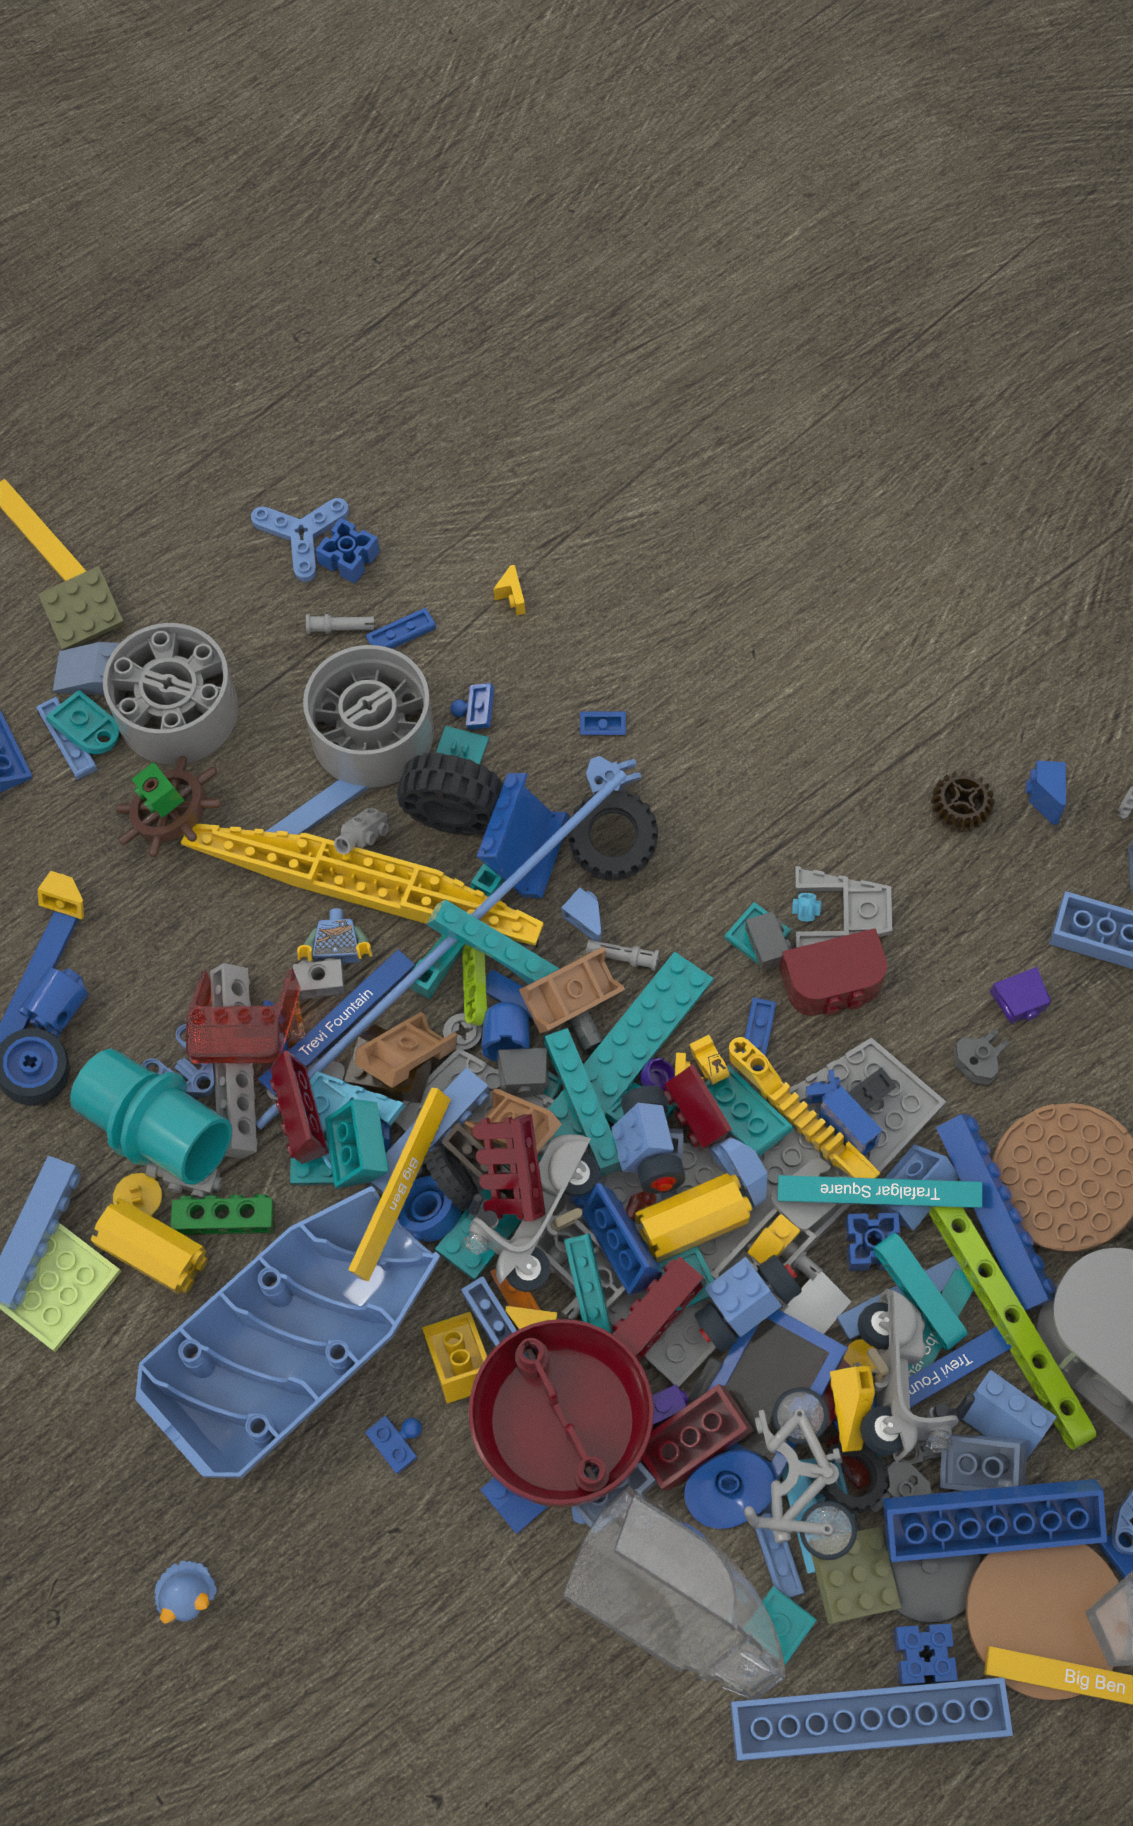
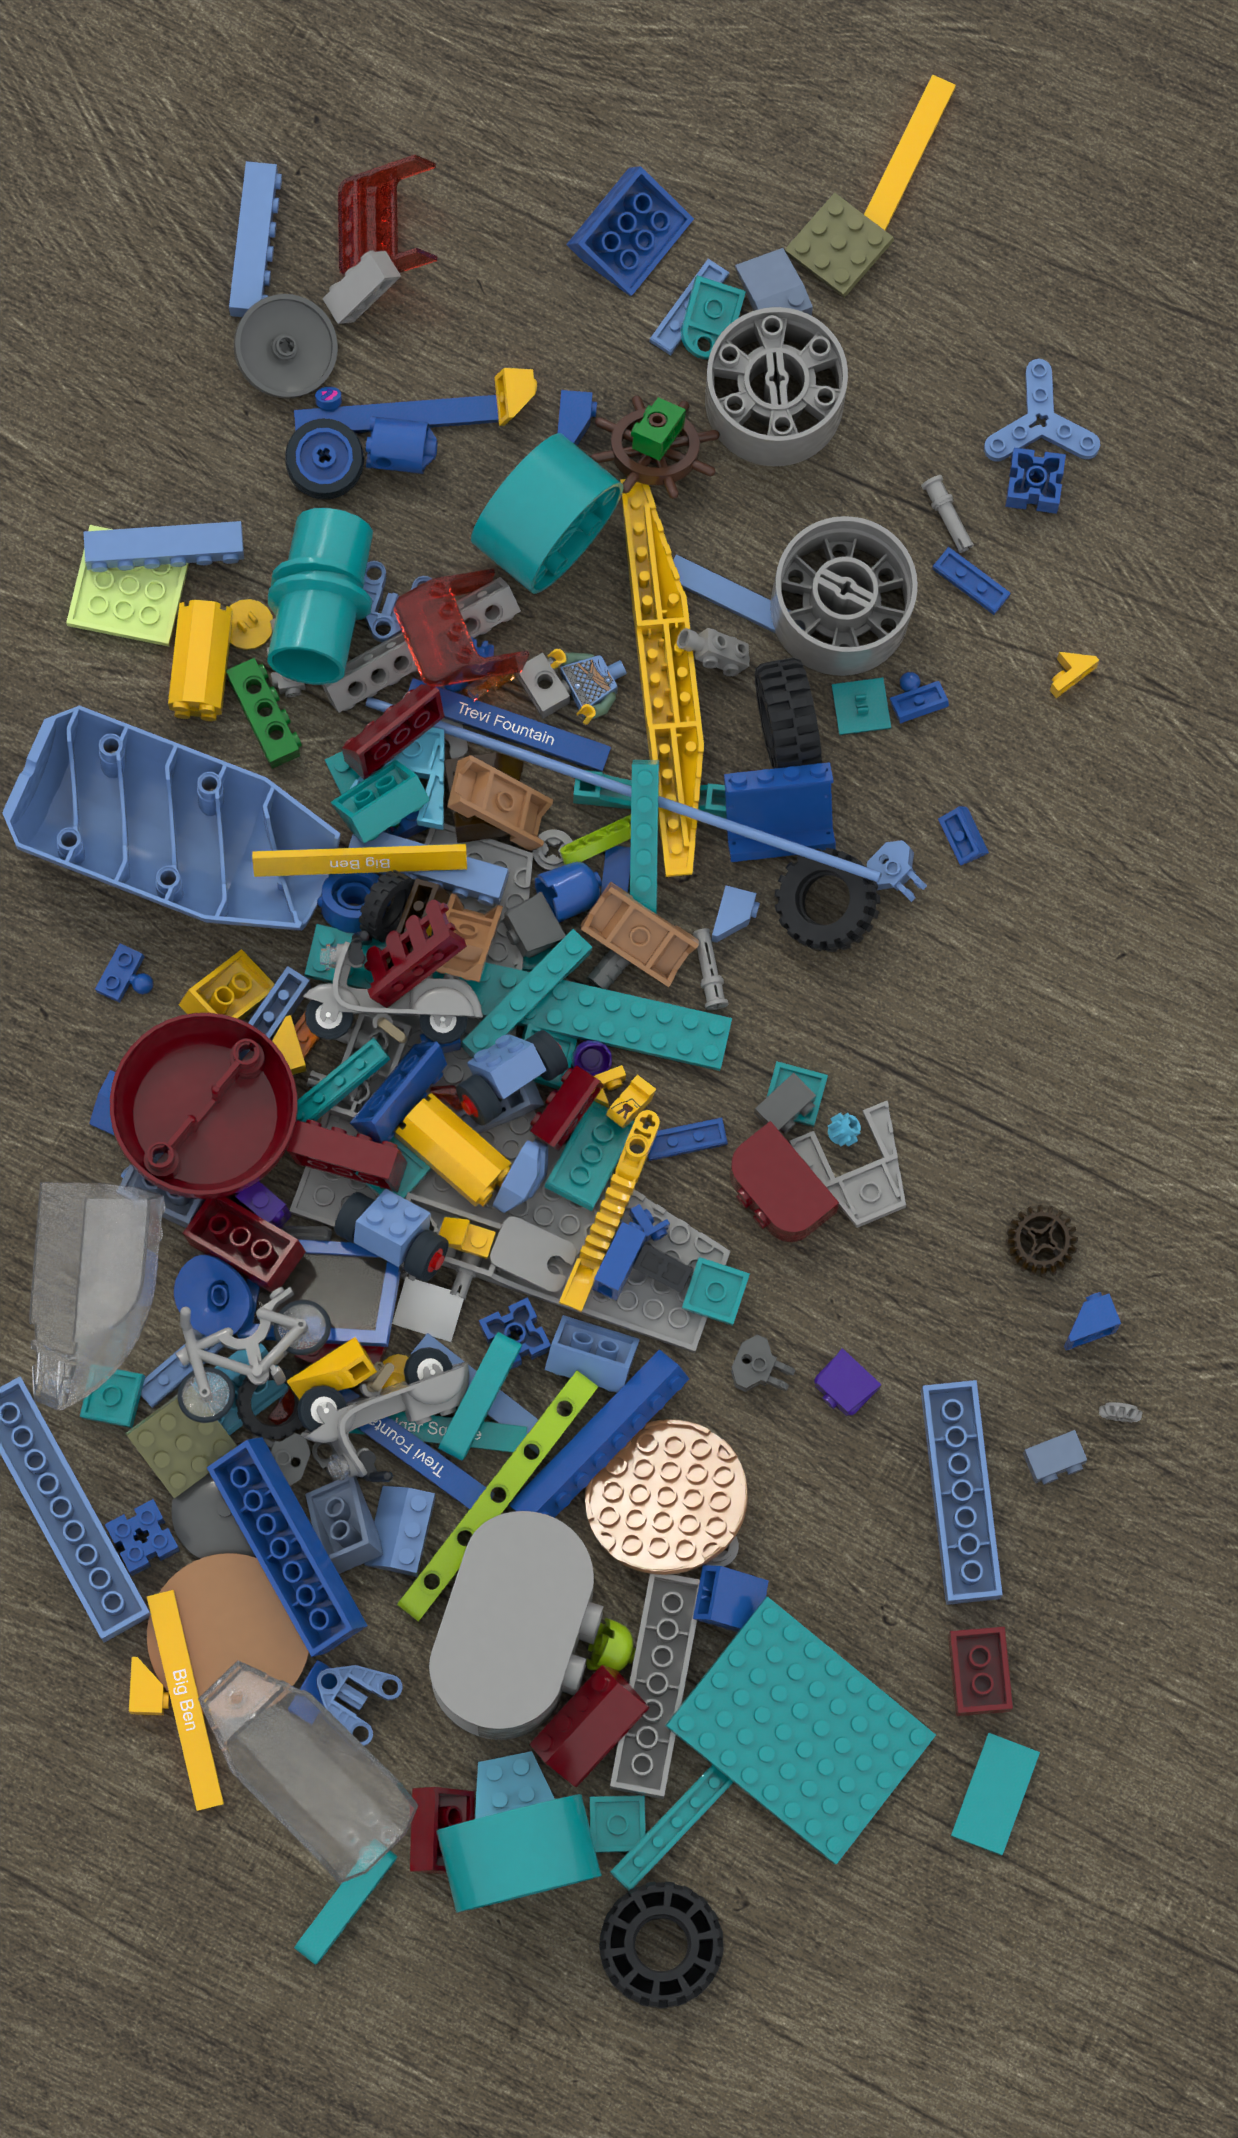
camera: 60 degrees right, 10 degrees up
teal tile [777,1175,982,1208] -> none
none -> yellow slope [129,1657,170,1715]
none -> teal wheel [471,433,623,594]
none -> blue slope [558,390,597,446]
none -> teal plate [682,1257,750,1326]

